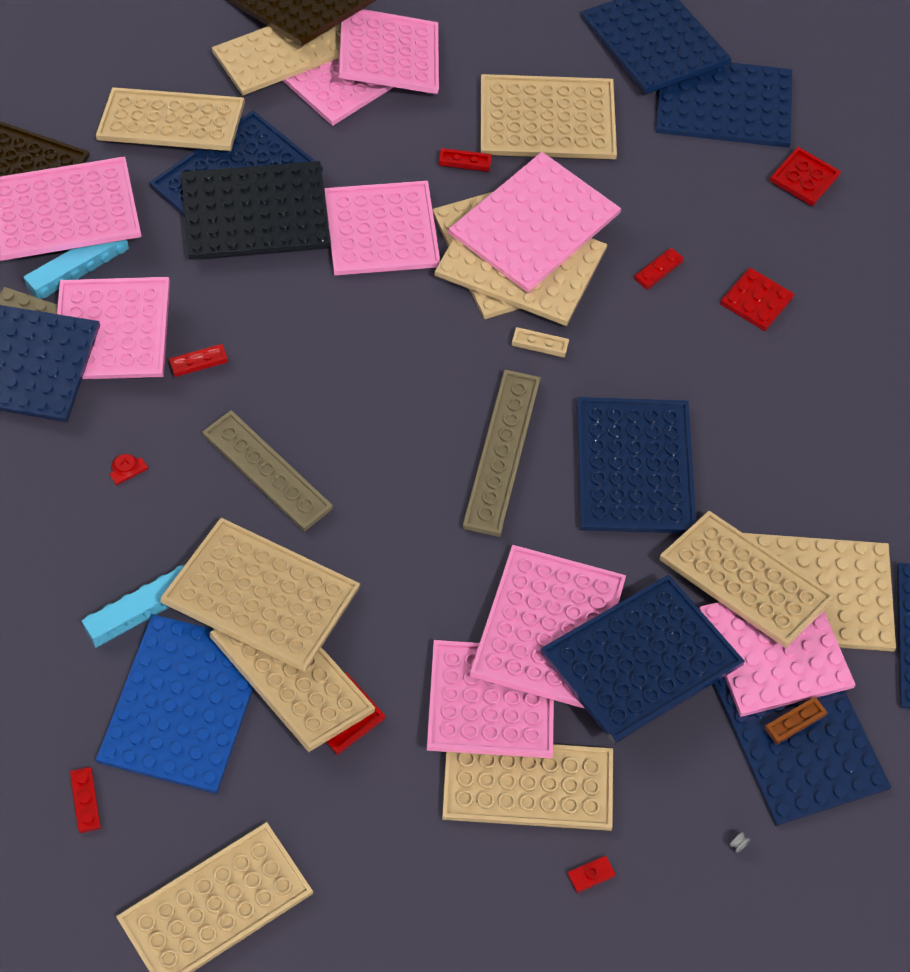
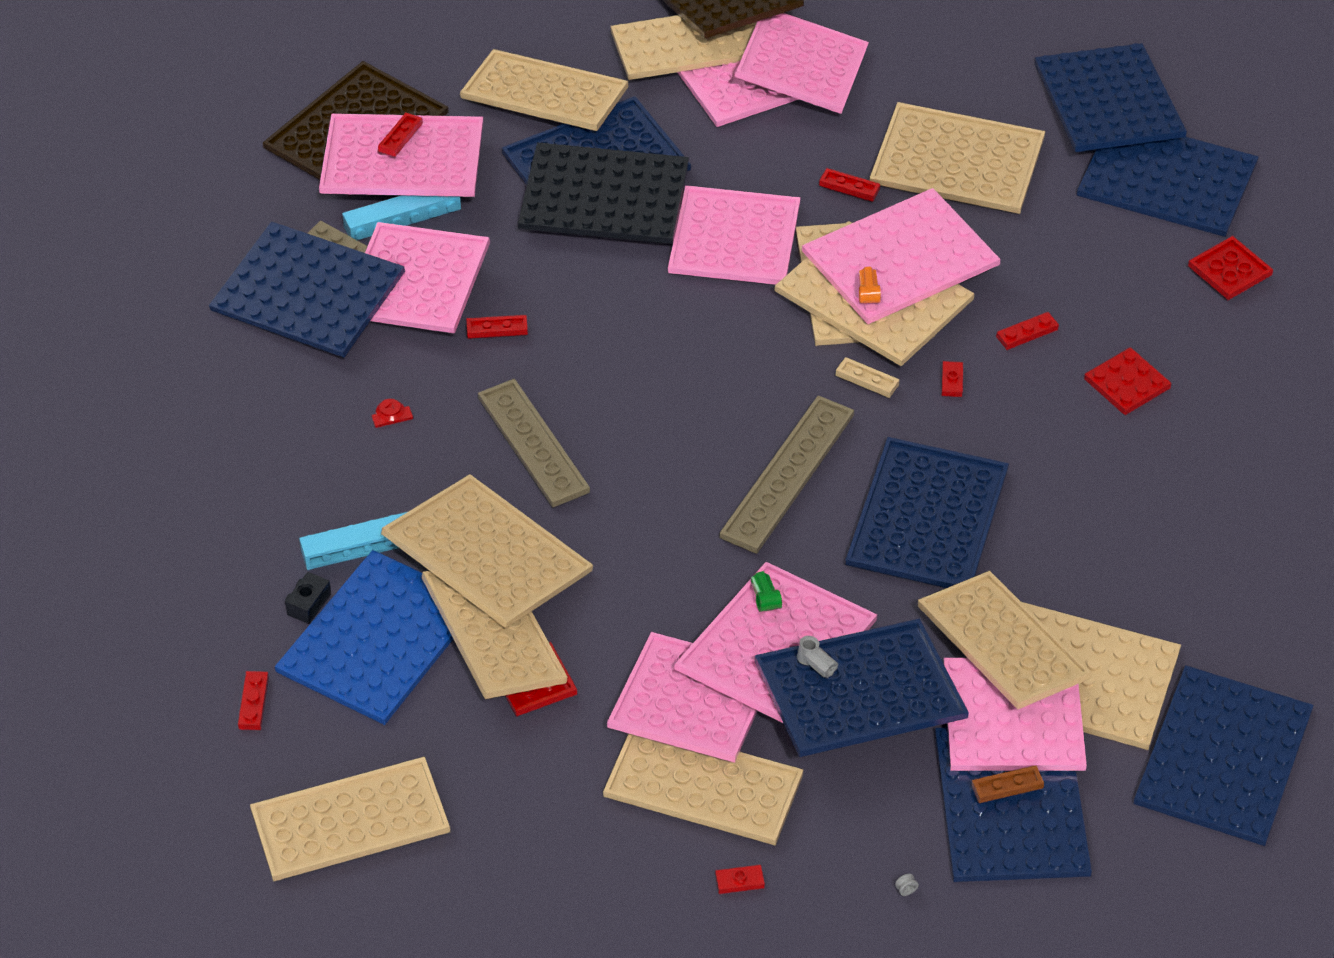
camera: 20 degrees right, 10 degrees down
none -> black brick [285,572,331,624]
none -> red plate [378,113,423,157]
none -> green piece [751,571,782,612]
none -> light grey piece [797,636,838,678]
none -> orange piece [859,266,881,303]
none -> red plate [942,361,963,397]

